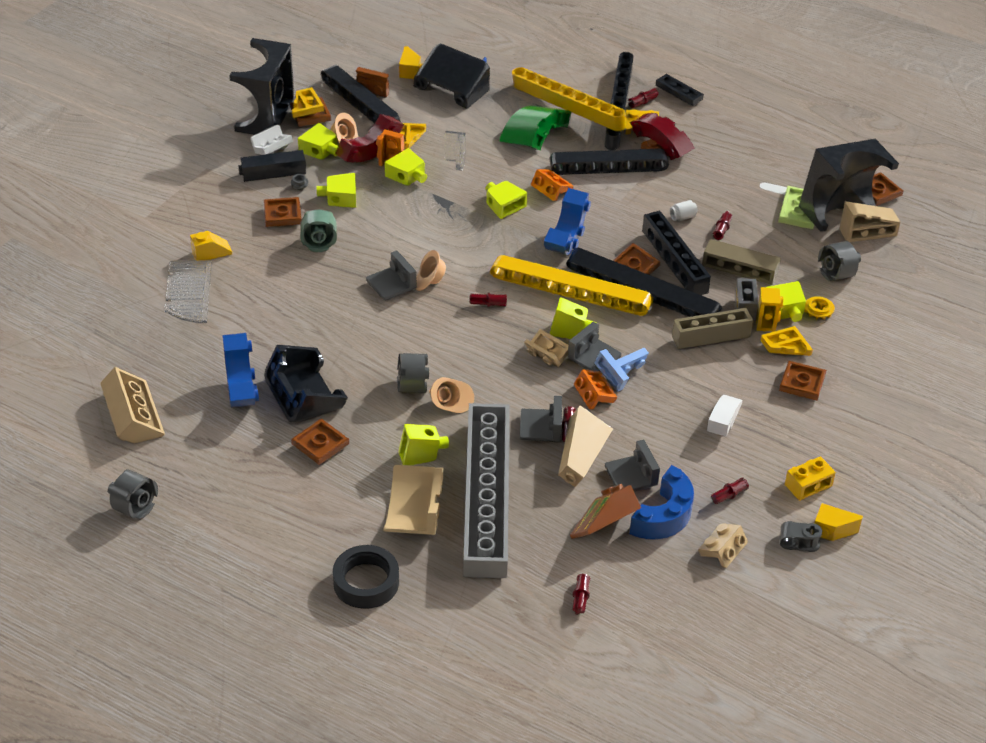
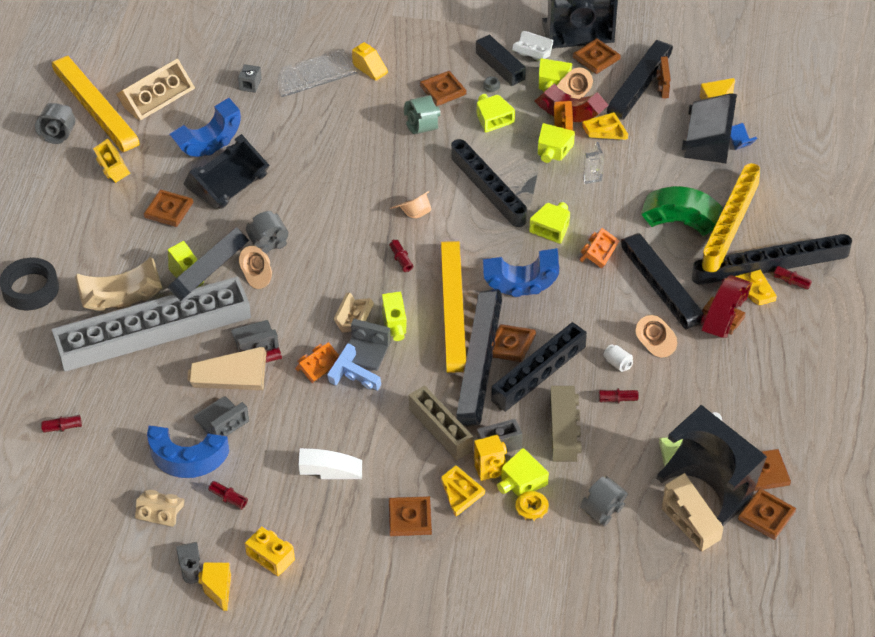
camera: 70 degrees right, 5 degrees up
yellow wing [292,87,324,118] -> none
dark grey bracket [366,250,417,300] -> none
dark orange slope [570,484,641,539] -> none
black plate [655,74,704,106] -> none
none -> yellow beam [51,55,140,153]
none -> yellow brick [93,139,130,183]
none -> beam [167,227,249,301]
none -> dark grey brick [238,64,262,93]
none -> black beam [451,139,527,227]
none -> light nougat piece [636,315,677,358]

